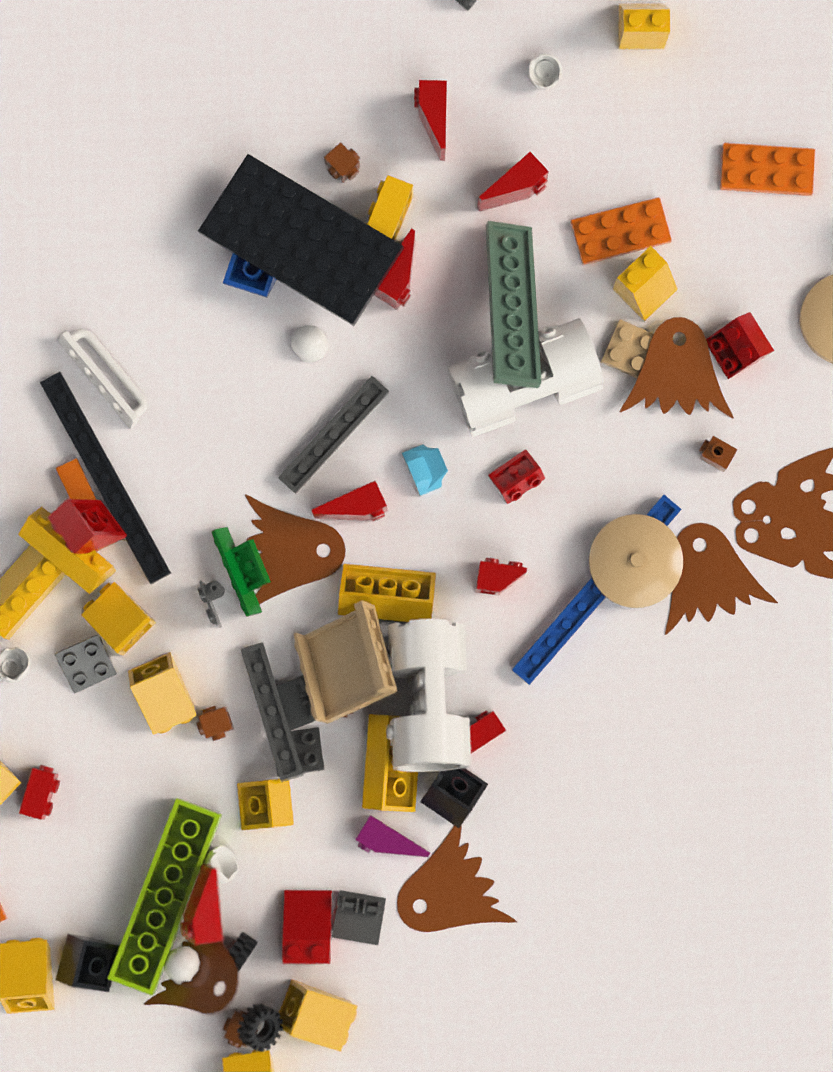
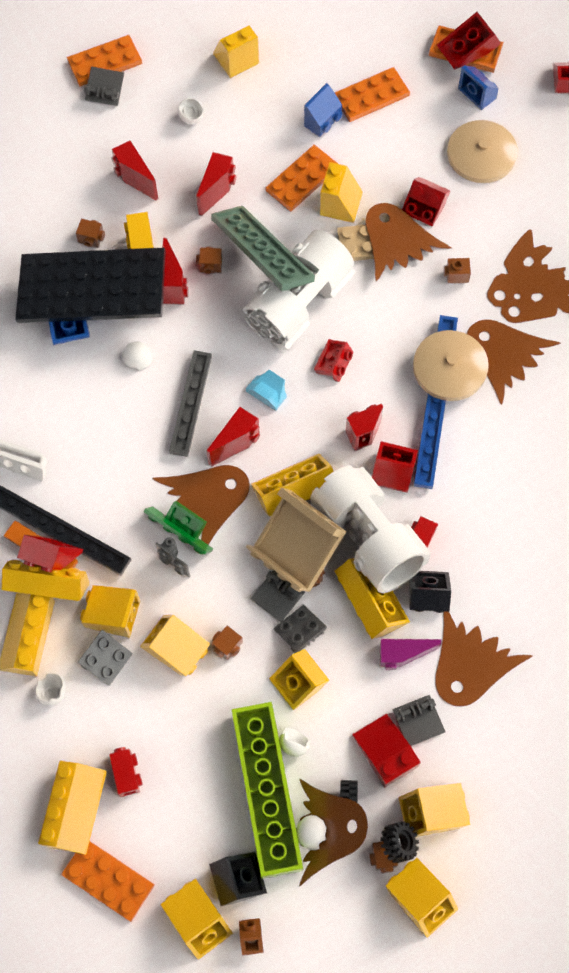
camera: 30 degrees left, 15 degrees down
red slope [180,864,223,945] -> none
dark grey plate [241,642,304,783] -> none
none -> dark orange brick [196,246,223,274]
none -> dark orange brick [239,918,264,956]
none -> slope [304,83,342,137]
none -> red slope [372,441,418,493]

